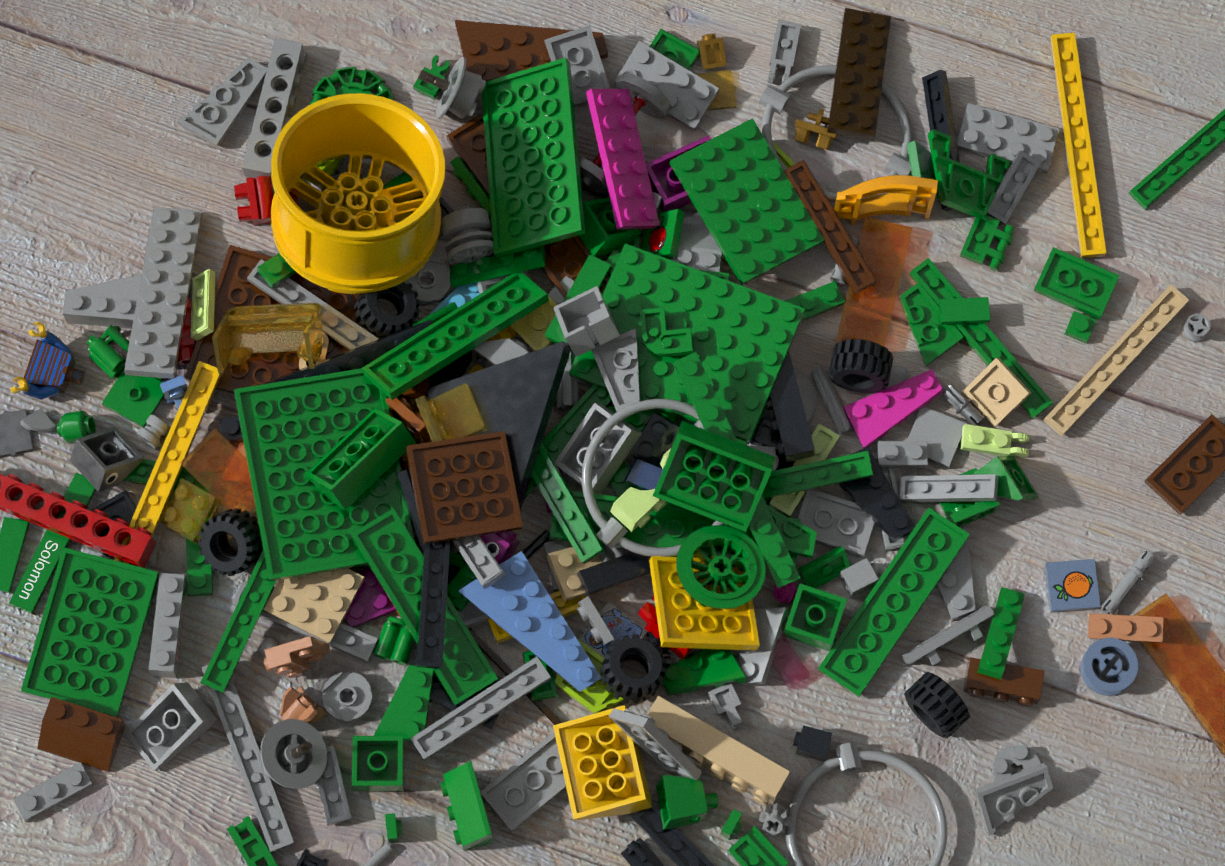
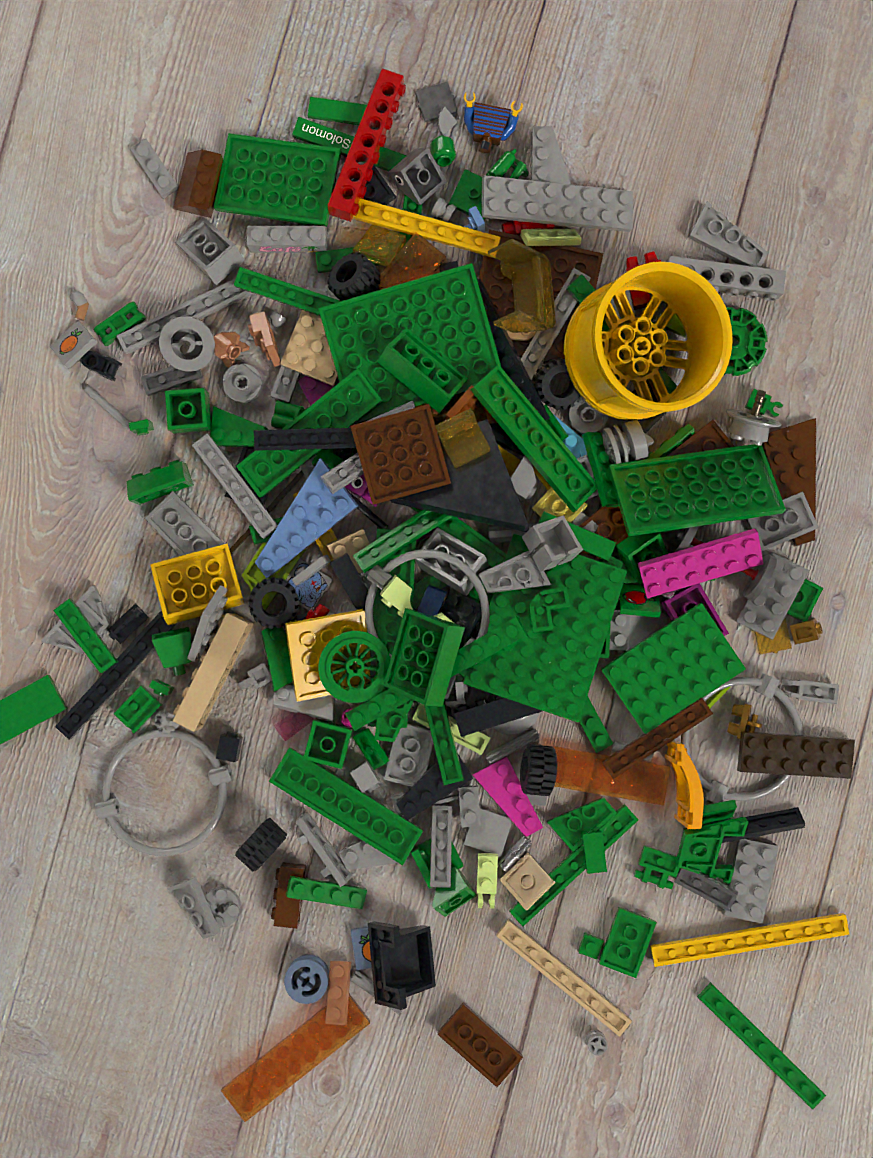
camera: 90 degrees right, 15 degrees up
none -> black windscreen [368,921,436,1010]

